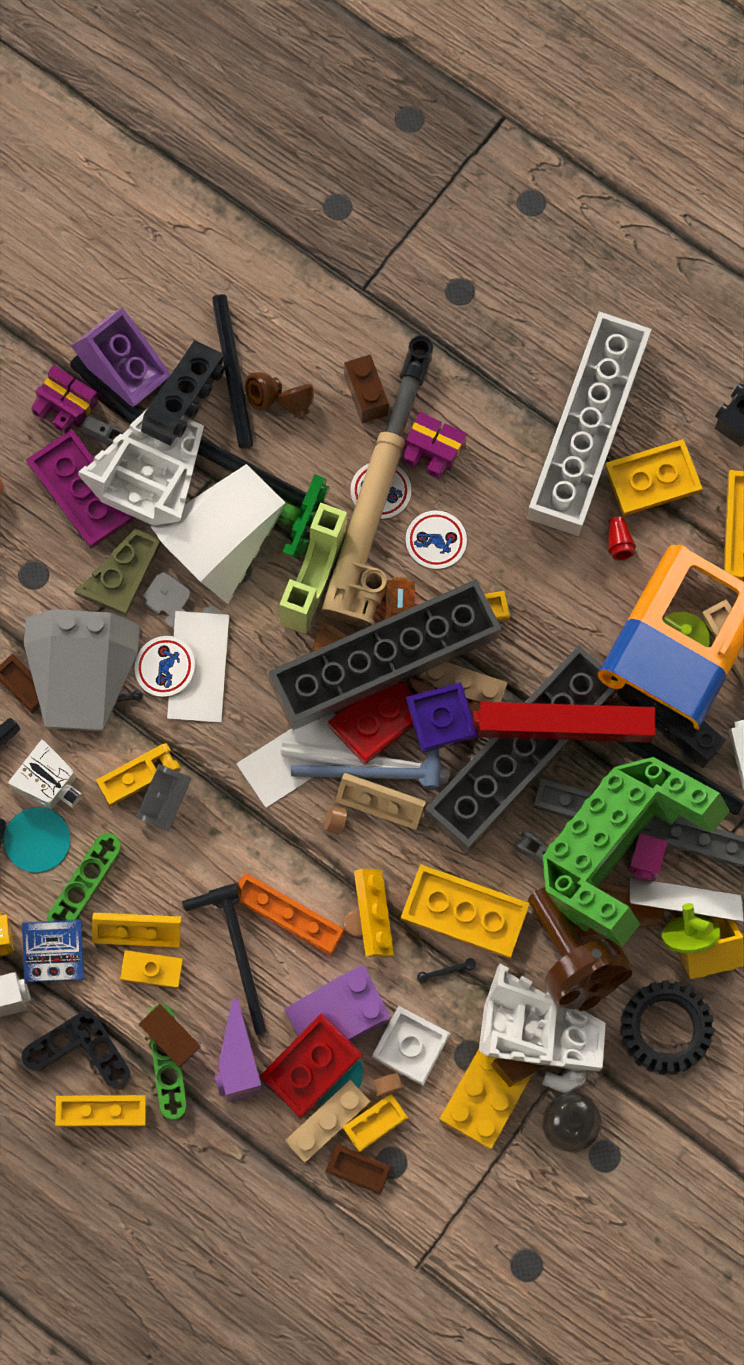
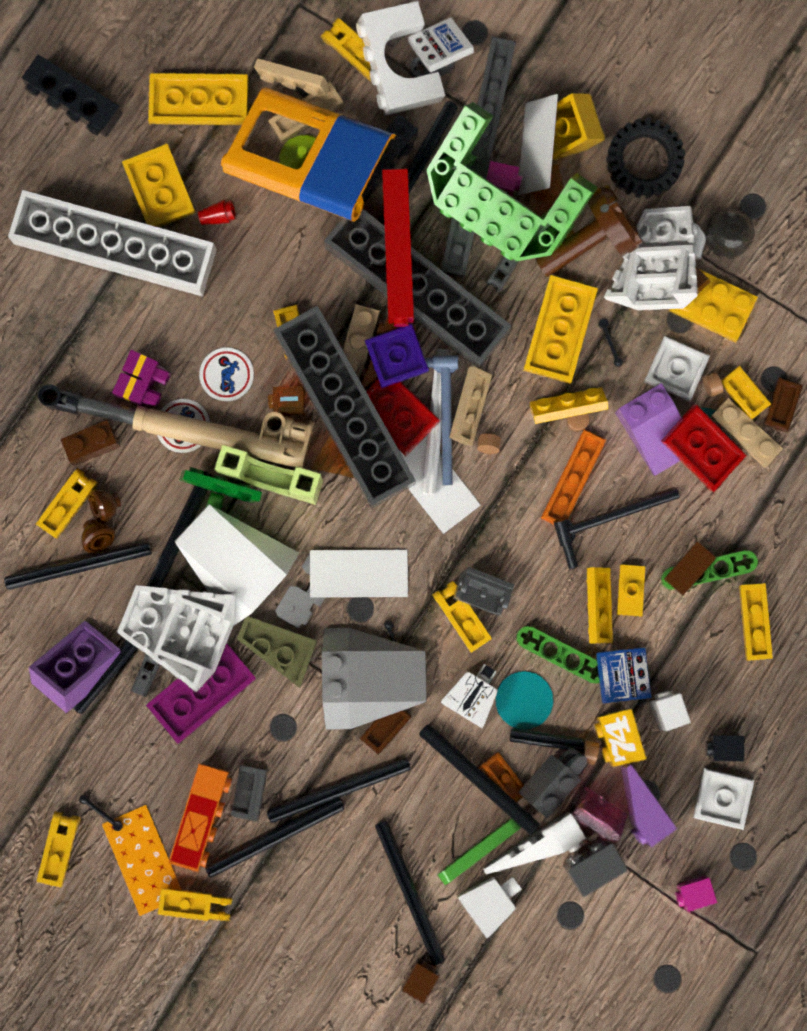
camera: 90 degrees left, 10 degrees up
black beam [22,1011,131,1089] -> none
magenta hips [31,364,99,434] -> none
white sticker [134,636,195,697] -> none
black brick [141,340,225,446] -> none
medium lavender slope [214,999,262,1102] -> none
lime shield [662,903,720,954] -> none
none -> yellow plate [36,468,99,539]

